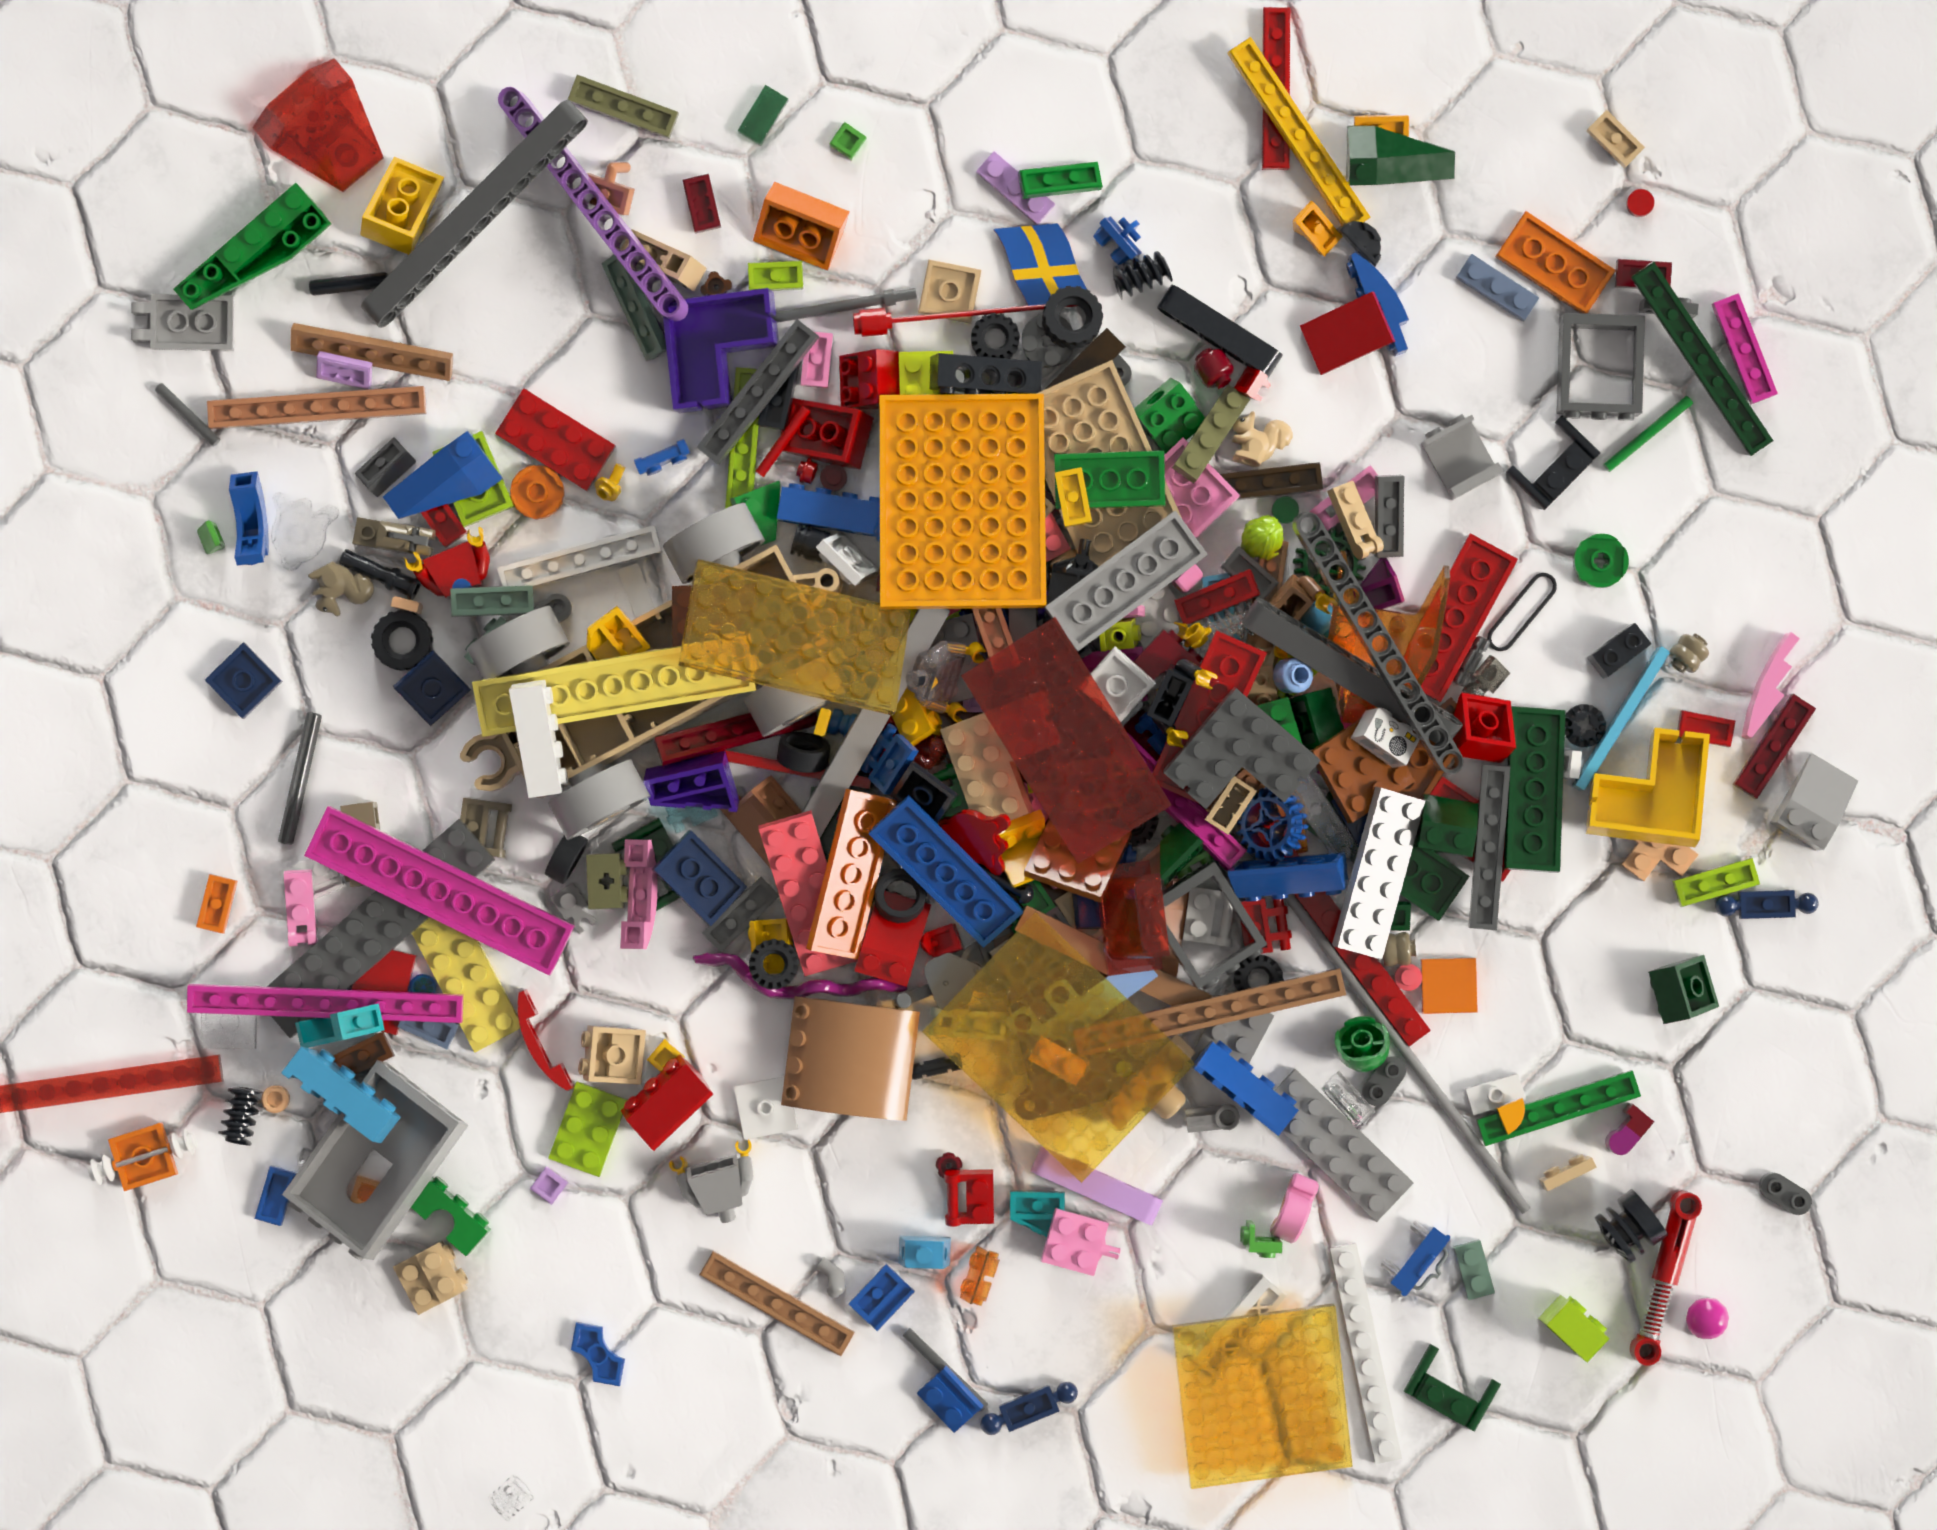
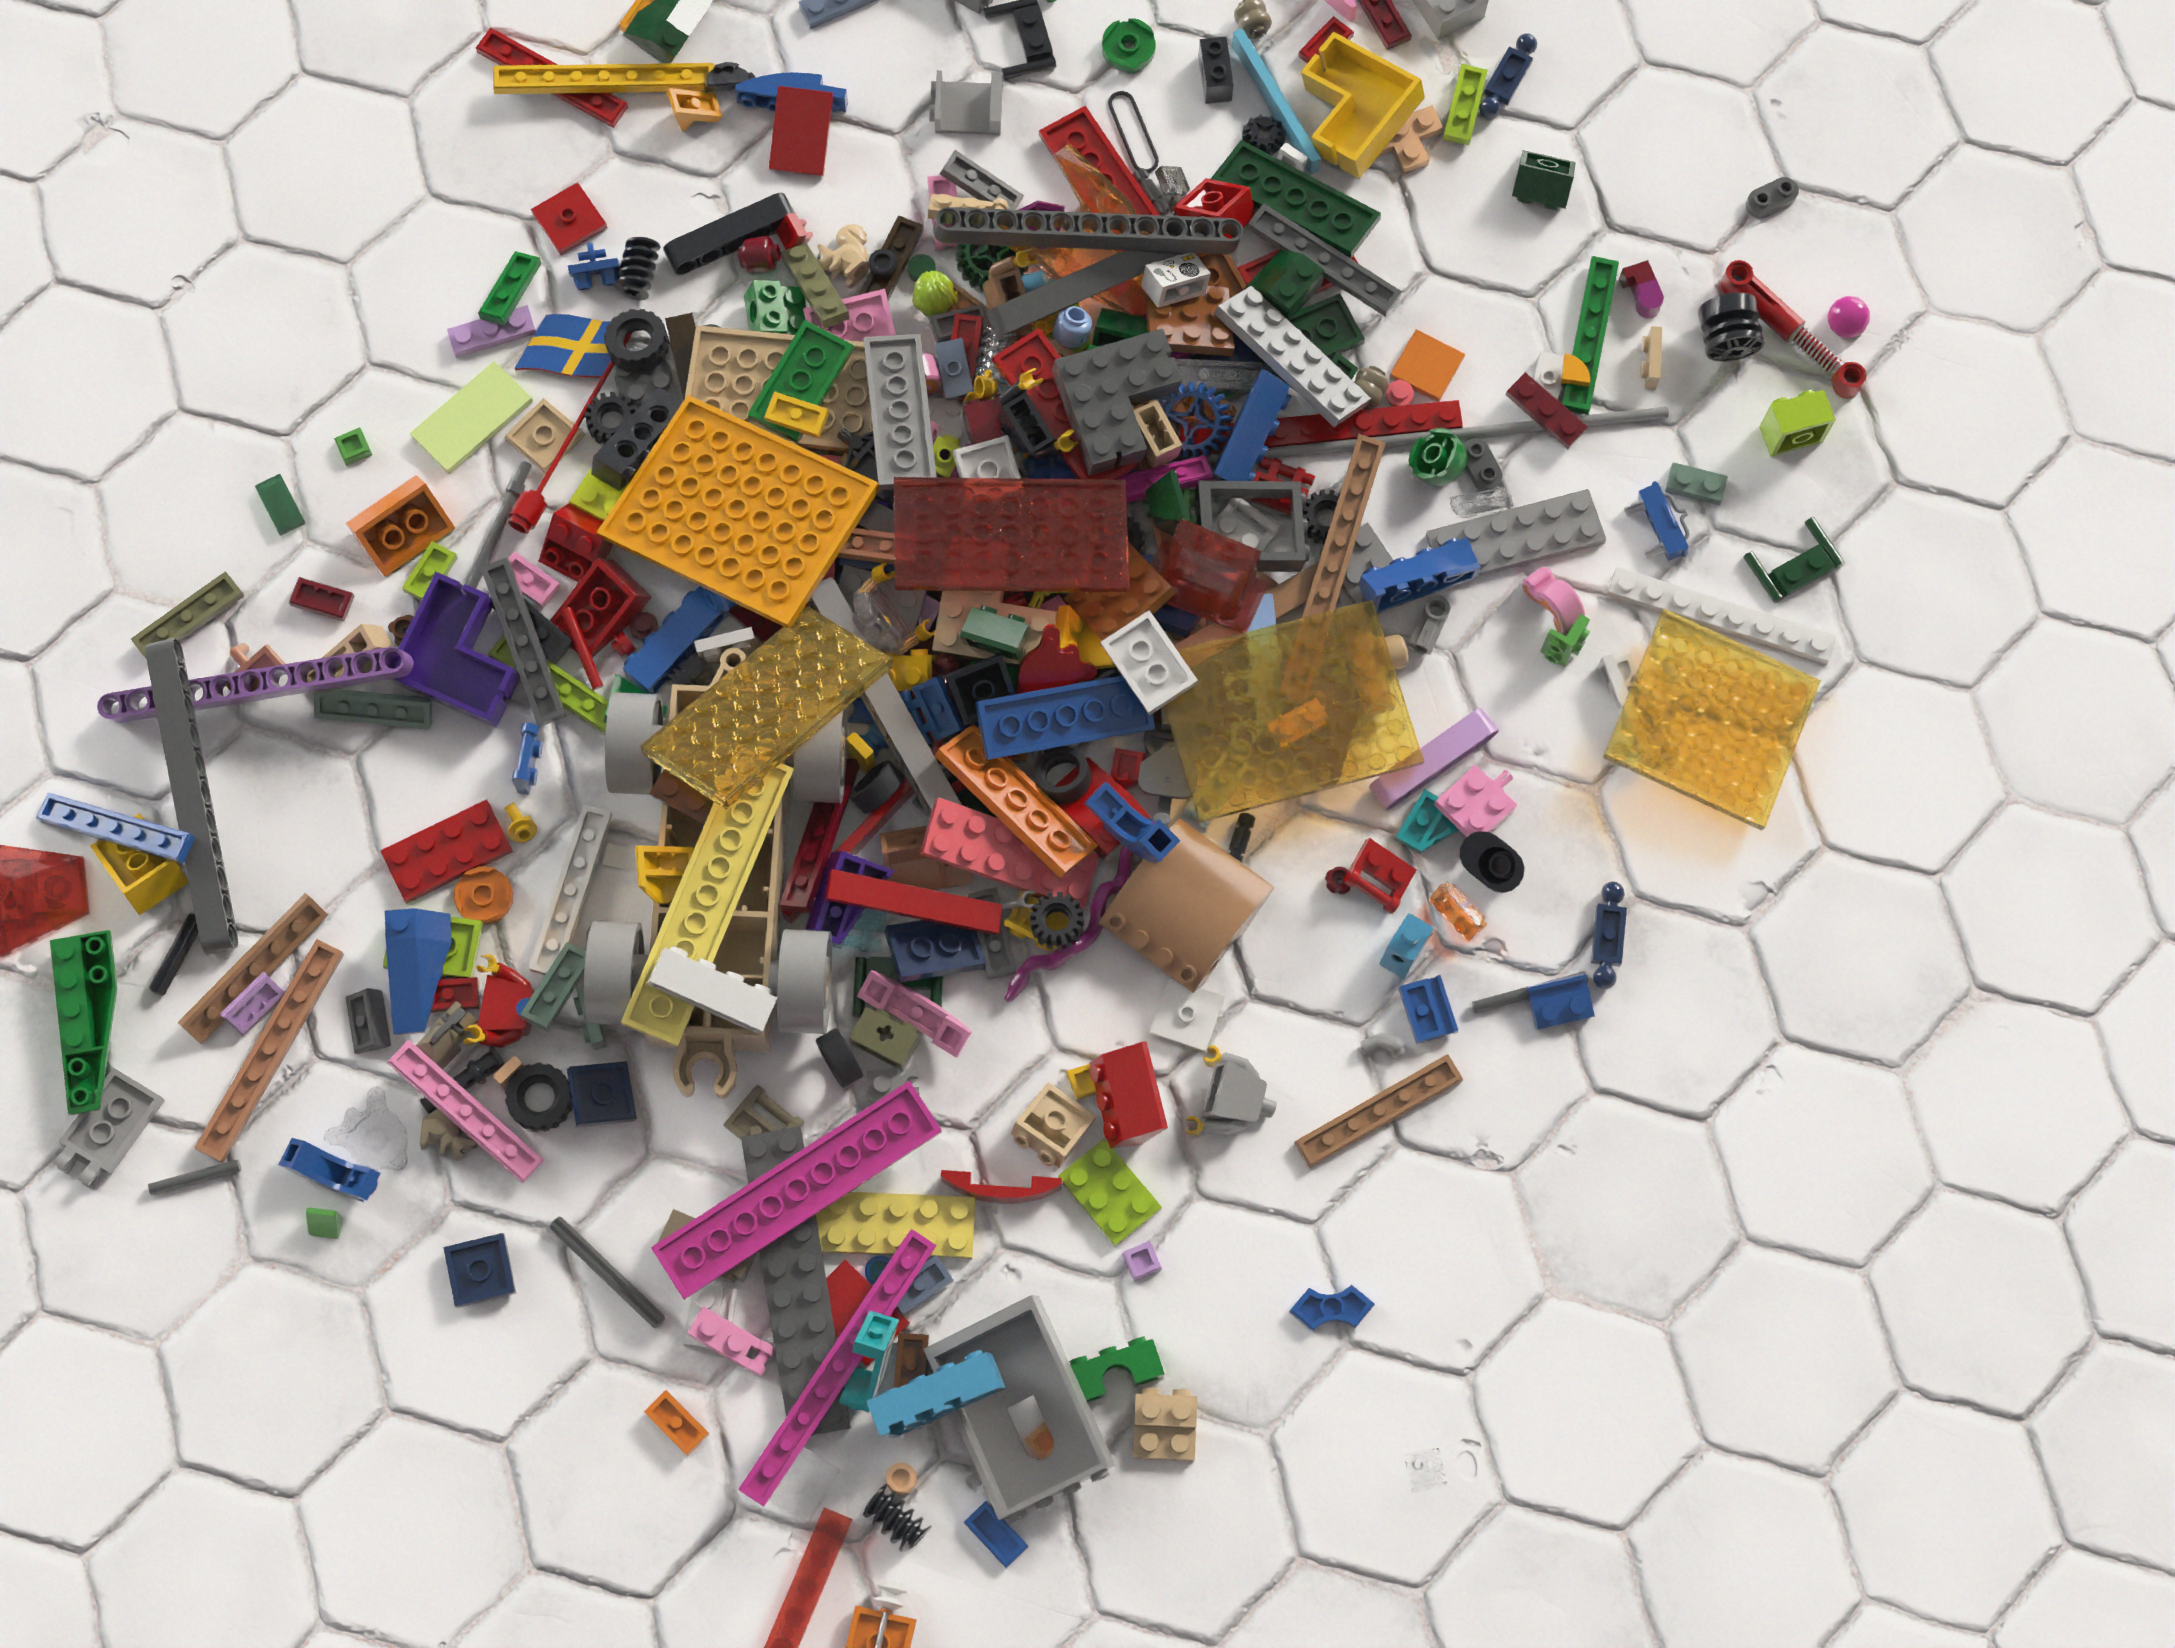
camera: 65 degrees left, 15 degrees down
none -> tile [36,792,196,864]
none -> bright pink tile [387,1040,544,1184]
none -> yellowish green tile [410,361,533,474]
none -> red plate [530,182,608,255]
none -> red tile [825,869,1003,935]
none -> black tile [868,249,897,279]
none -> sand blue plate [935,338,974,401]
none -> slope [959,605,1030,662]
none -> light grey hand [1001,890,1038,910]
none -> blue arch [1084,782,1180,863]
none -> white plate [1100,610,1198,715]
none -> black piece [1459,831,1525,893]
none -> dark red plate [1505,372,1588,450]

